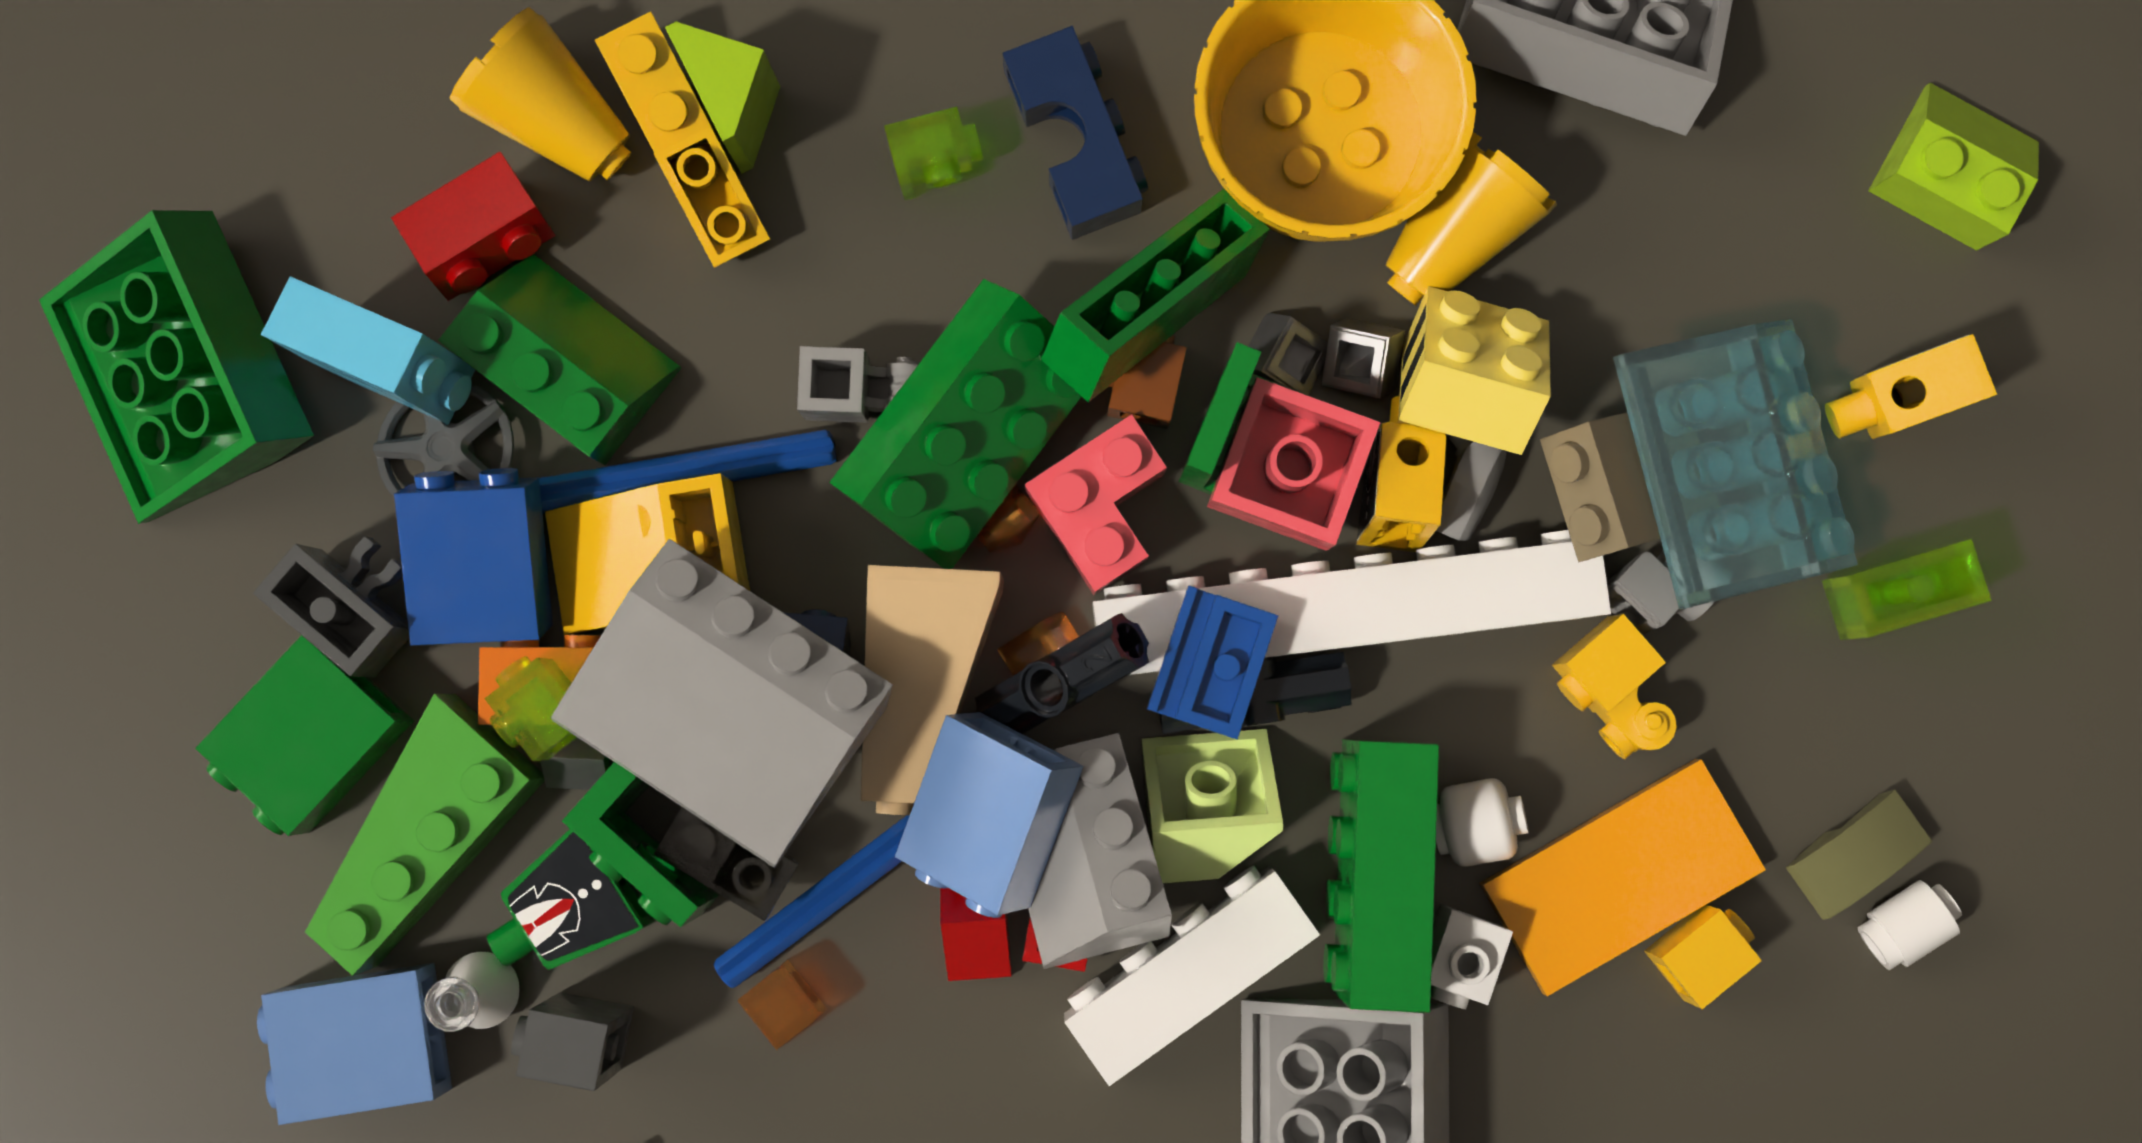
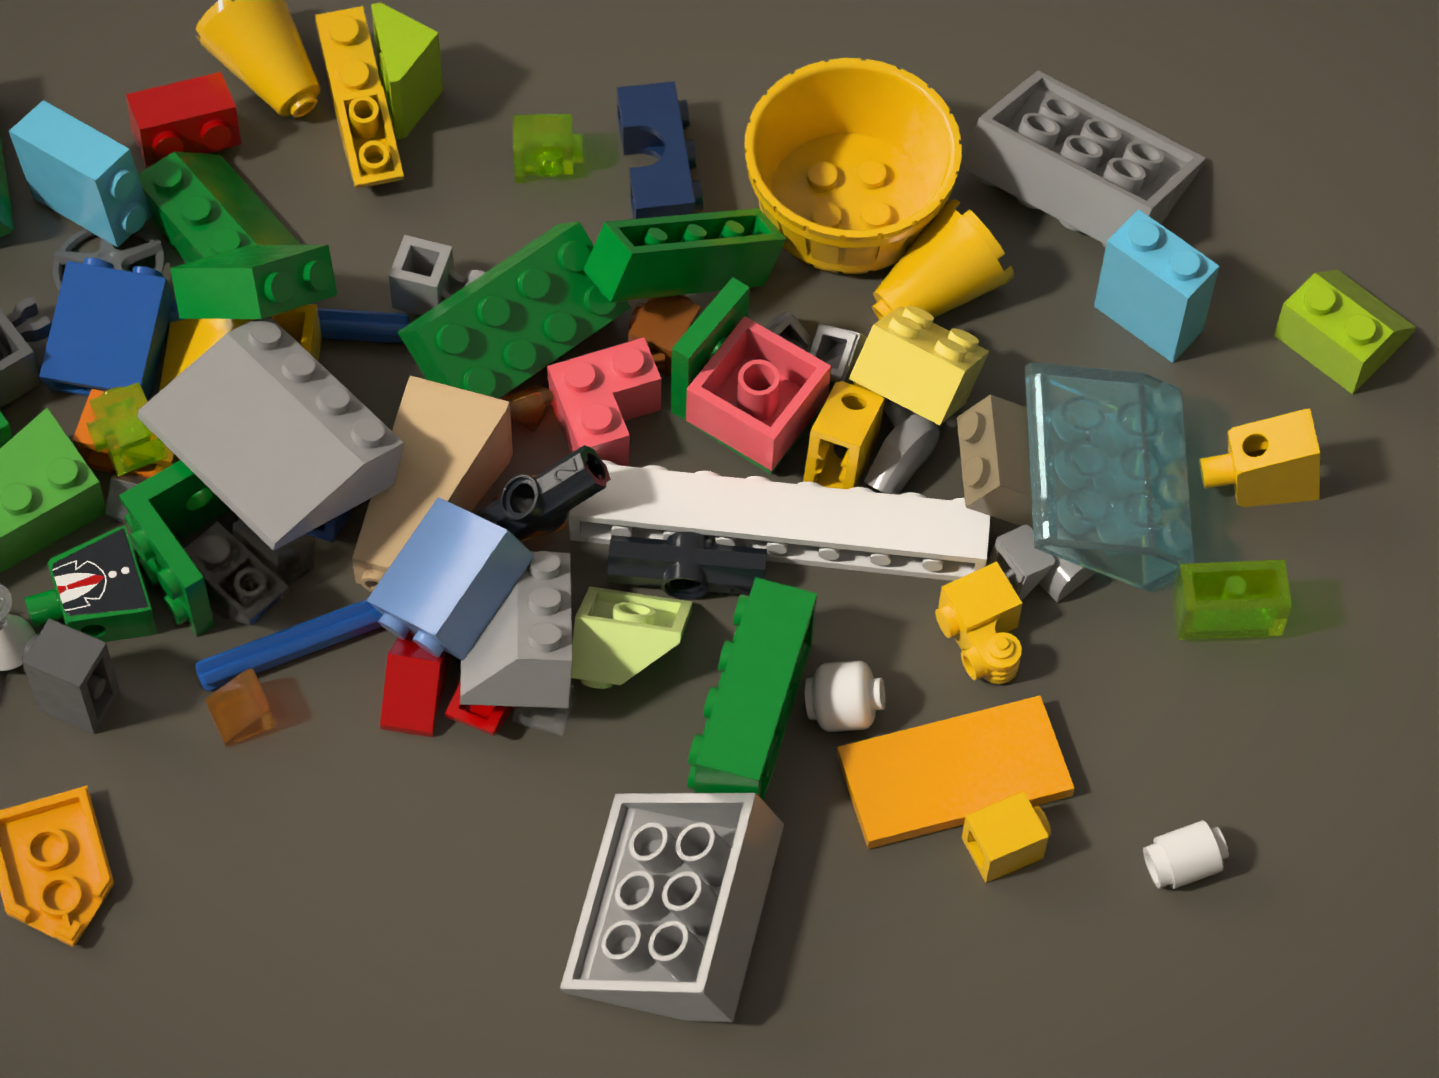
camera: 15 degrees right, 25 degrees down
white brick [1064,866,1320,1086] -> none
blue plate [1147,586,1279,740] -> none
white brick [1431,904,1513,1010] -> none
olive slope [1785,789,1933,920] -> none
none -> green brick [170,244,338,319]
none -> medium azure brick [1094,209,1219,363]

